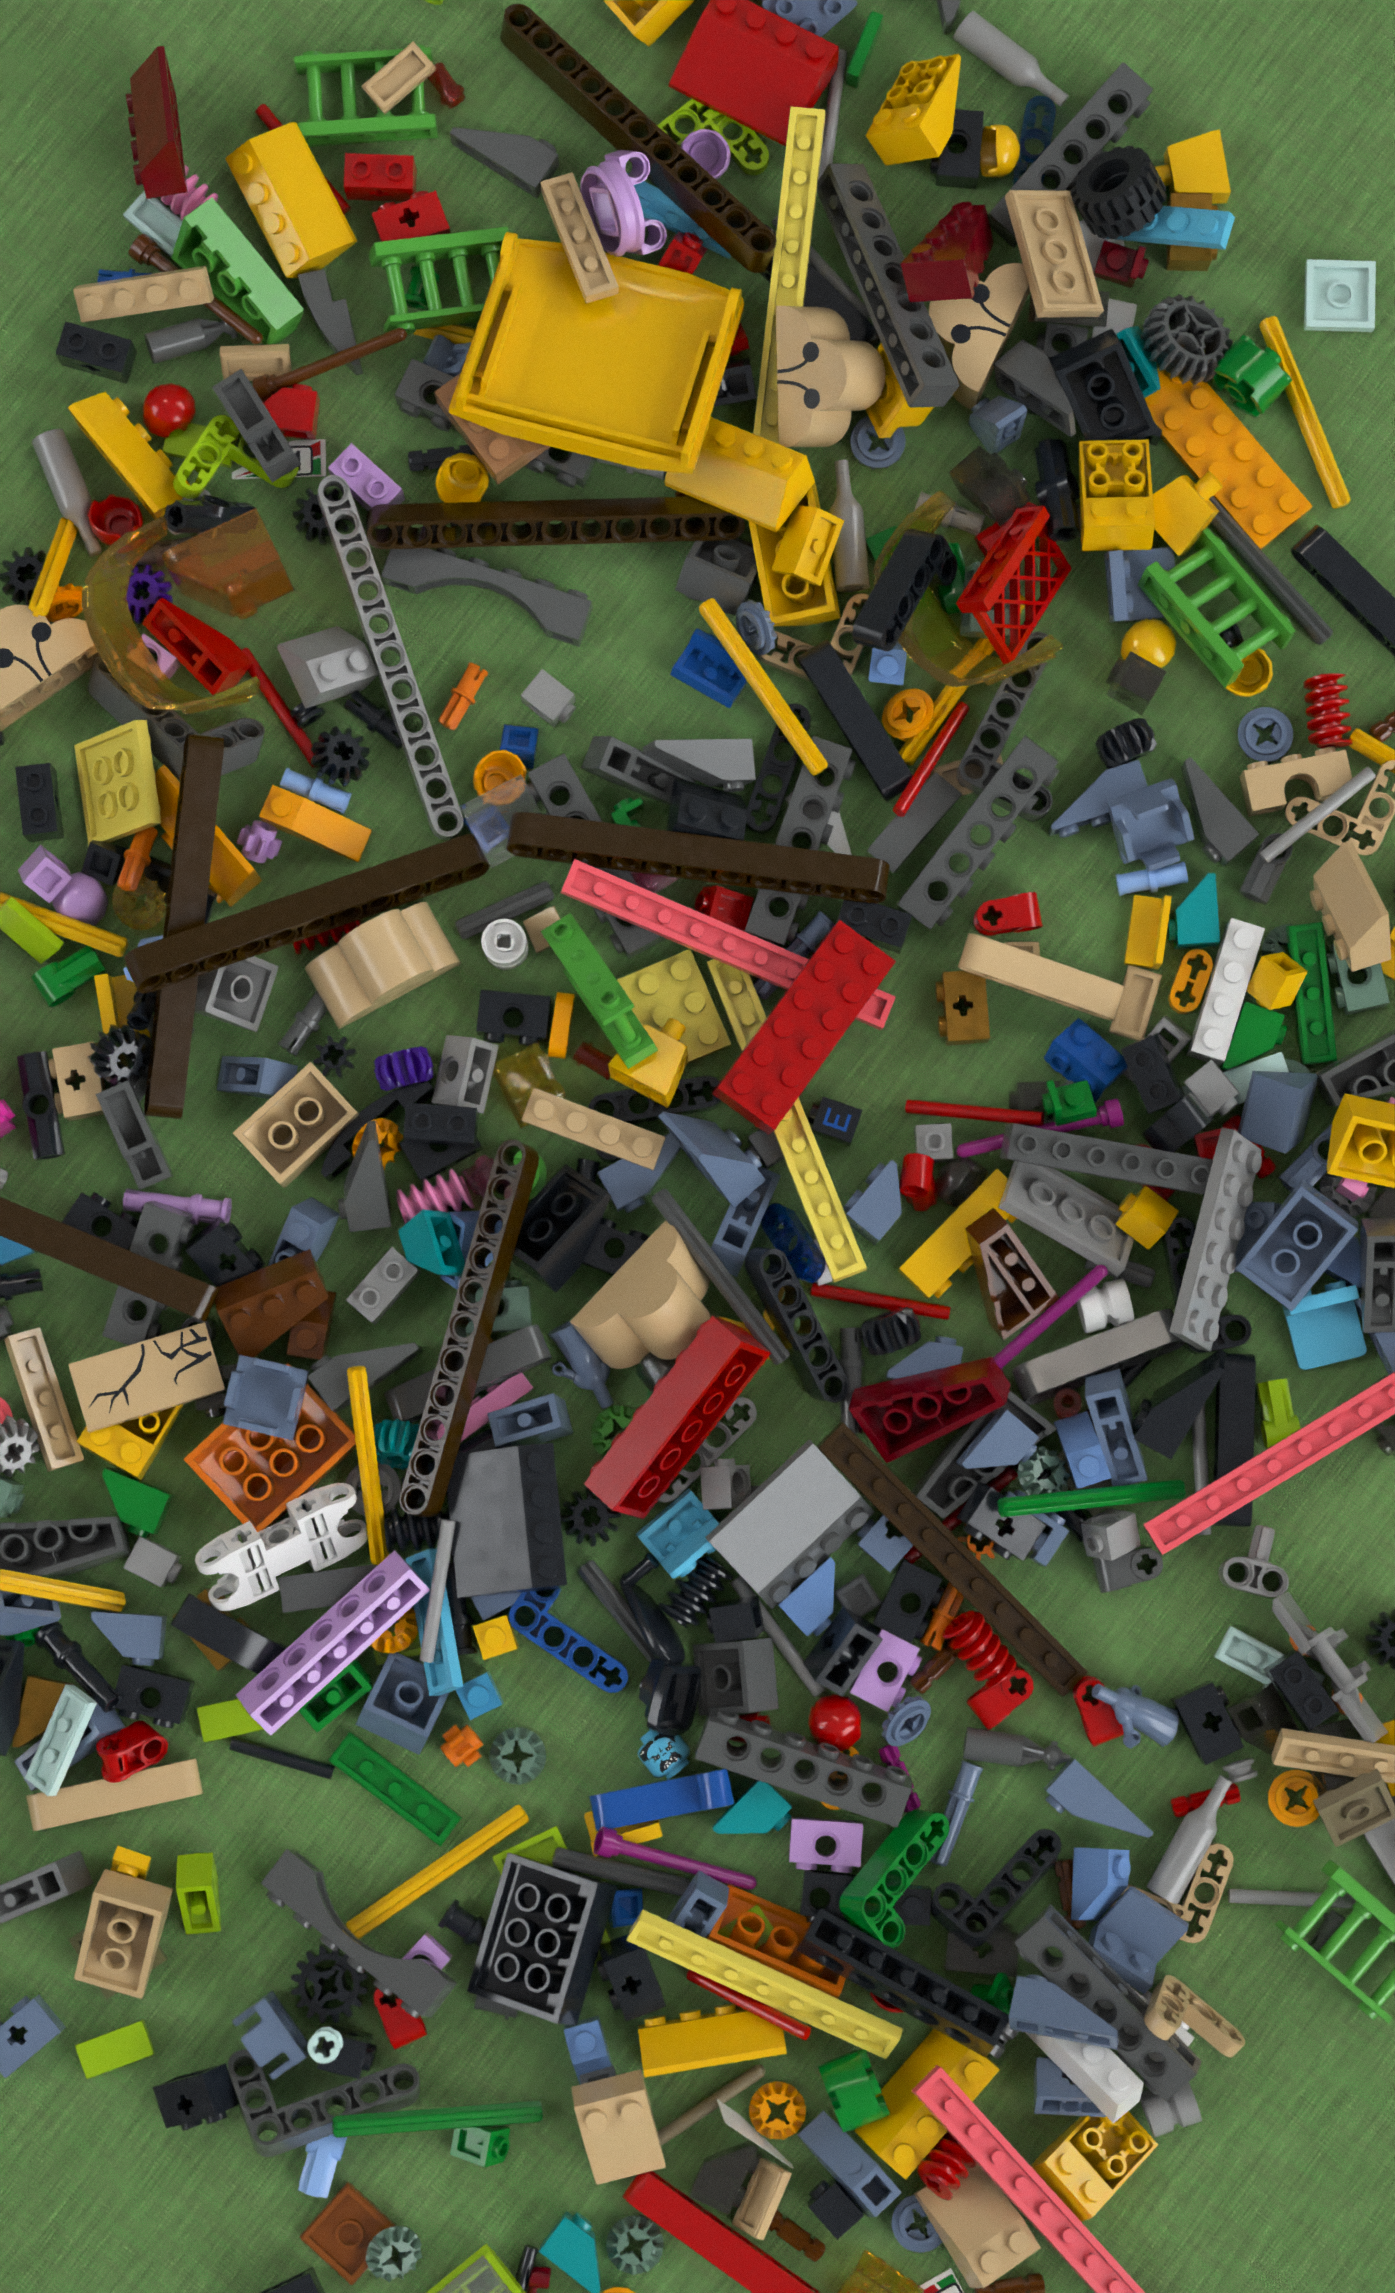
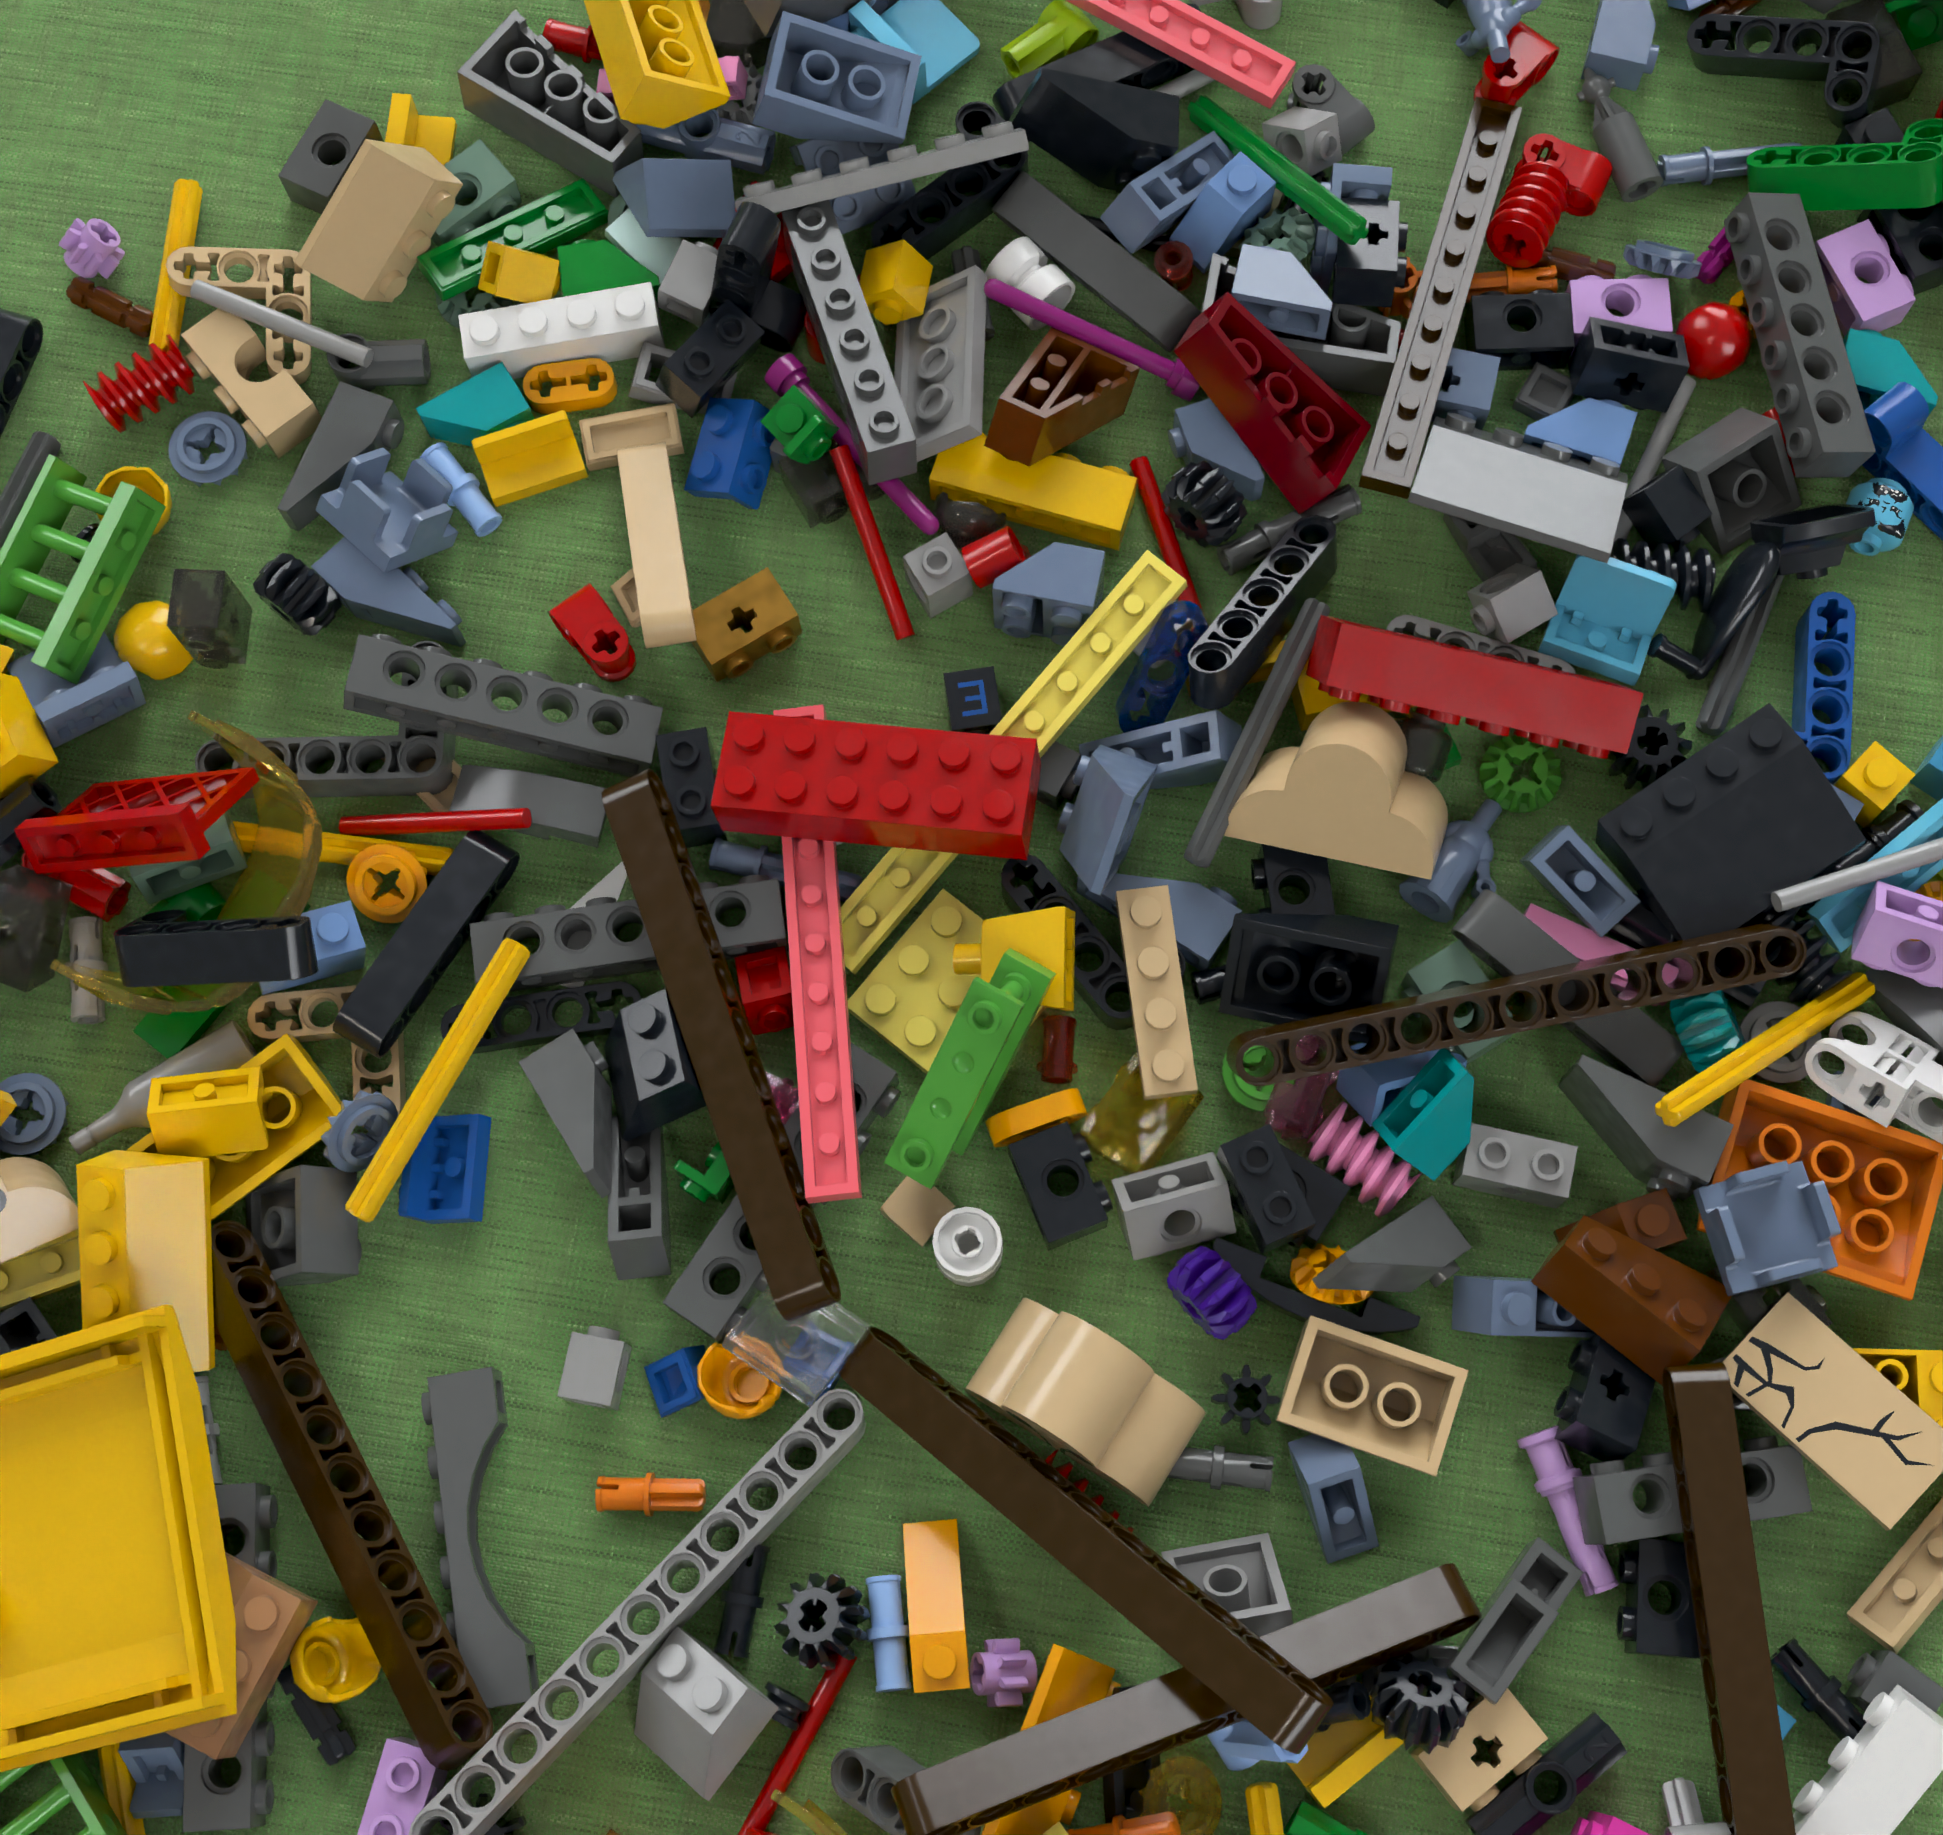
camera: 115 degrees left, 10 degrees down
dark grey axle [455,881,554,939] -> none

